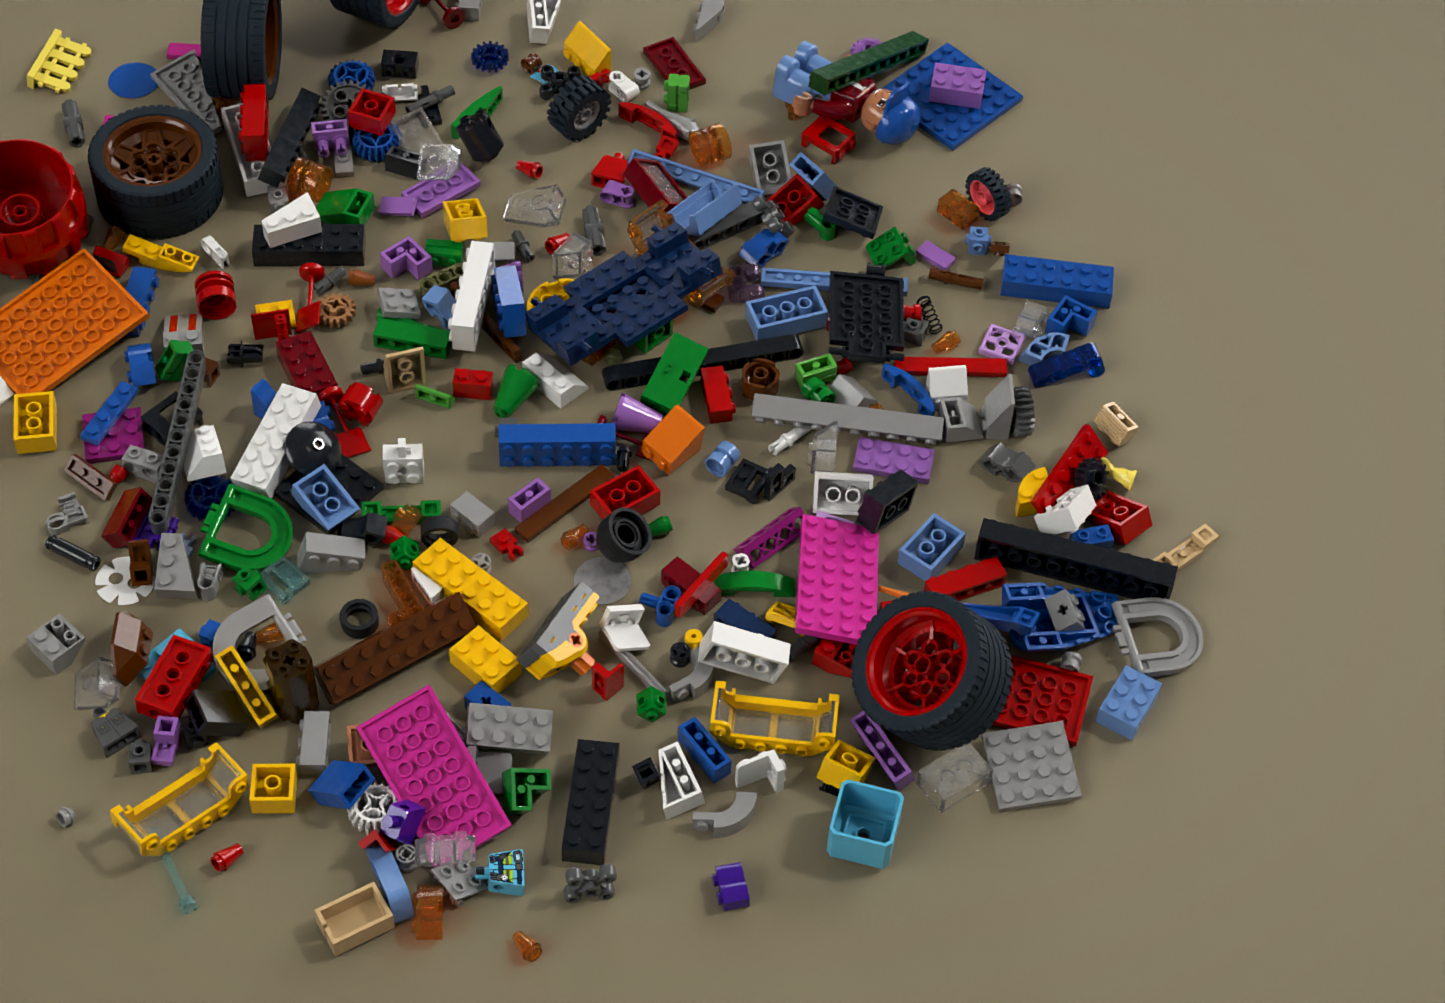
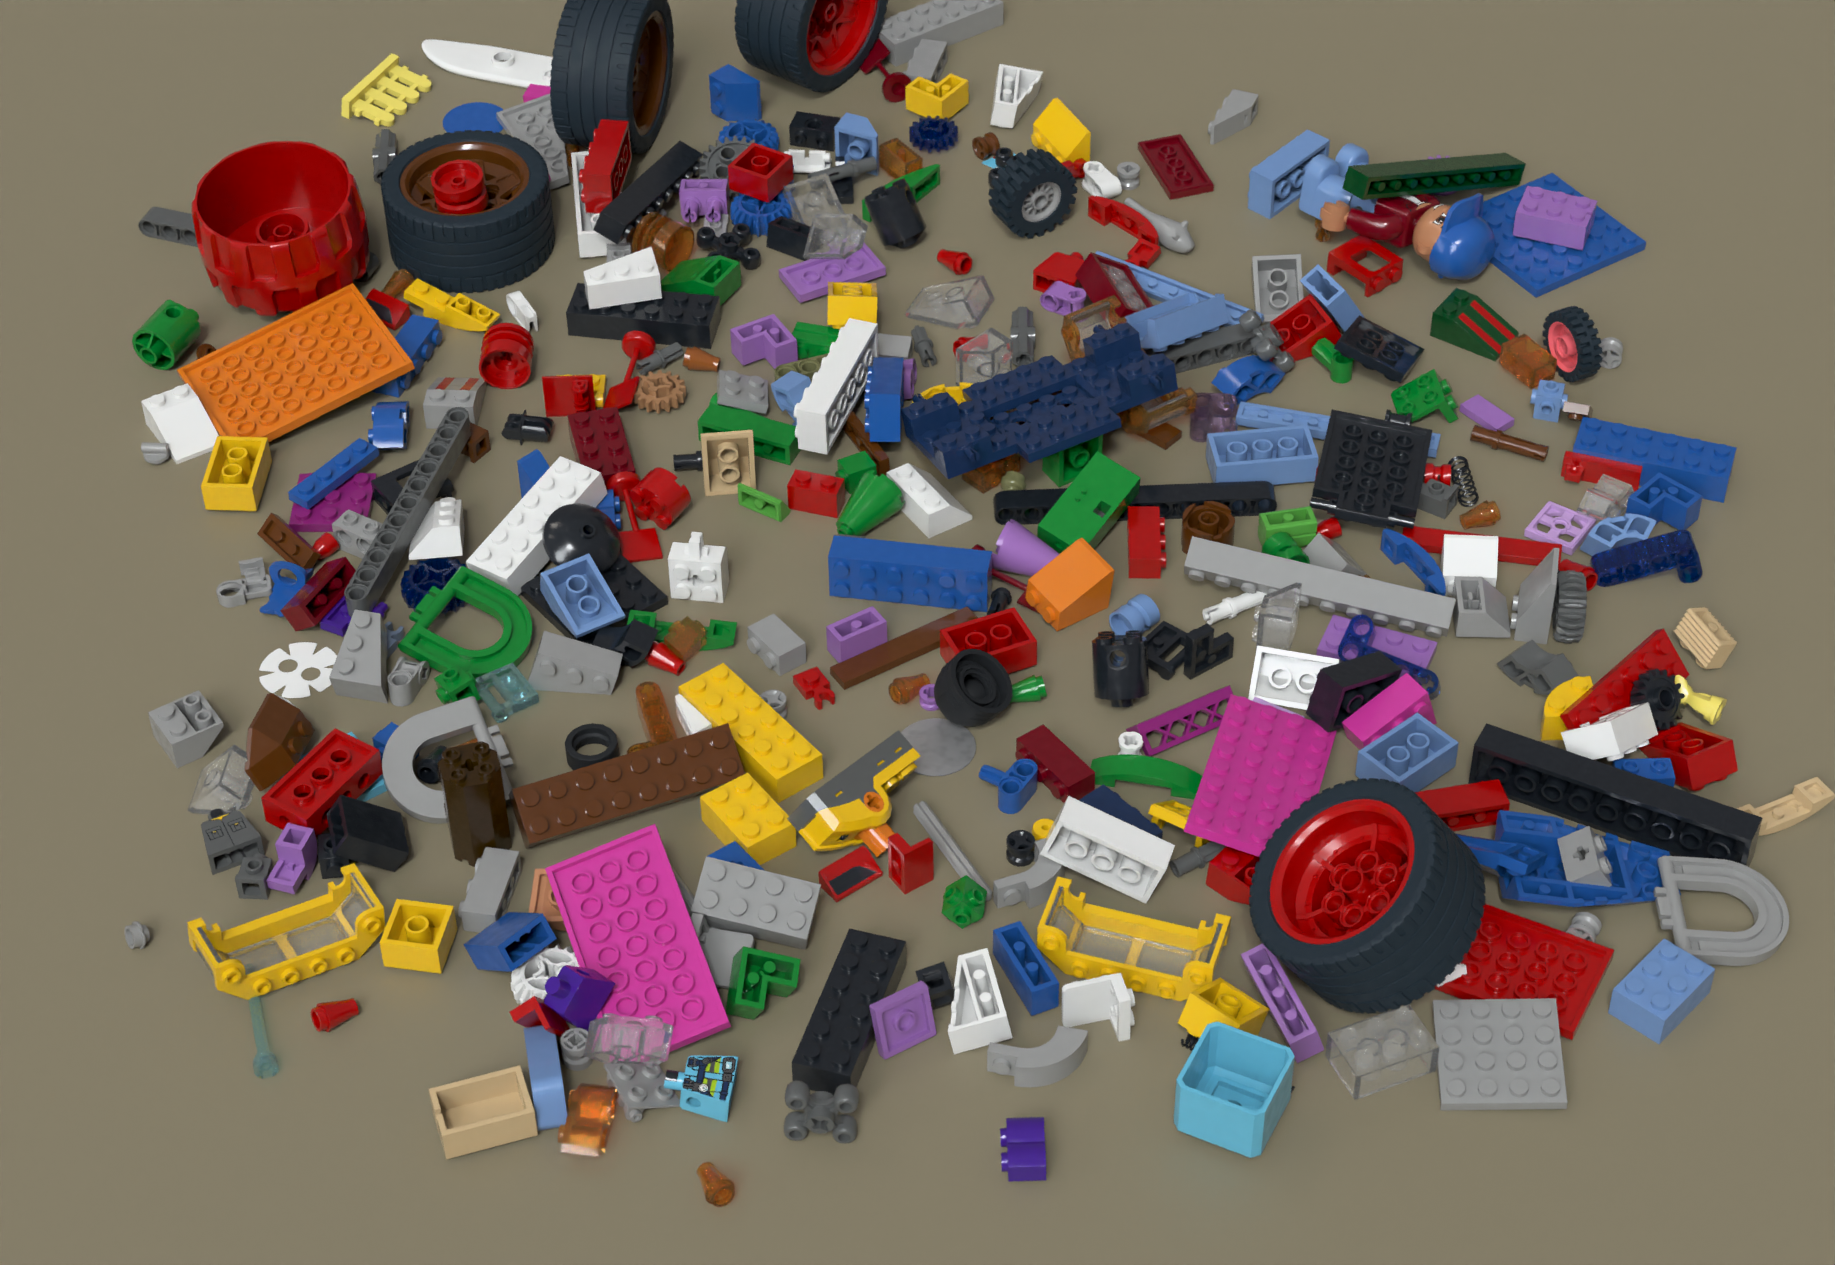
camera: 15 degrees right, 10 degrees down
black axle [45,534,101,571] -> none
reddish brown brick [128,539,153,587] -> none
green brick [155,340,193,382] -> none
yellow brick [215,645,279,728] -> none
medium lavender tile [378,196,417,216] -> none
green brick [390,535,419,571] -> none
black tyre [420,515,458,547] -> none
white bracket [599,604,650,652] -> none
bright green brick [664,74,690,113] -> none
red tile [674,551,728,618] -> none
clear orange wheel [689,123,732,167] -> none
none -> blue hair [259,561,314,617]
none -> white piece [422,39,553,88]
none -> red wheel [431,160,489,214]
none -> black gear [696,223,761,270]
none -> blue slope [709,64,762,121]
none -> red slope [818,845,883,902]
none -> medium blue slope [834,112,879,176]
none -> green brick [835,450,877,494]
none -> medium lavender plate [869,980,937,1060]
none -> clear orange brick [879,138,923,179]
none -> yellow brick [905,73,969,124]
none -> black cylinder [1092,630,1149,707]
none -> medium blue brick [1248,130,1330,219]
none -> clear blue beam [1338,614,1441,700]
none -> dark pink wedge [1342,673,1437,750]
none -> dark green slope [1430,288,1519,361]
none -> red cone [1558,559,1598,591]
none -> red hinge [1561,451,1643,492]

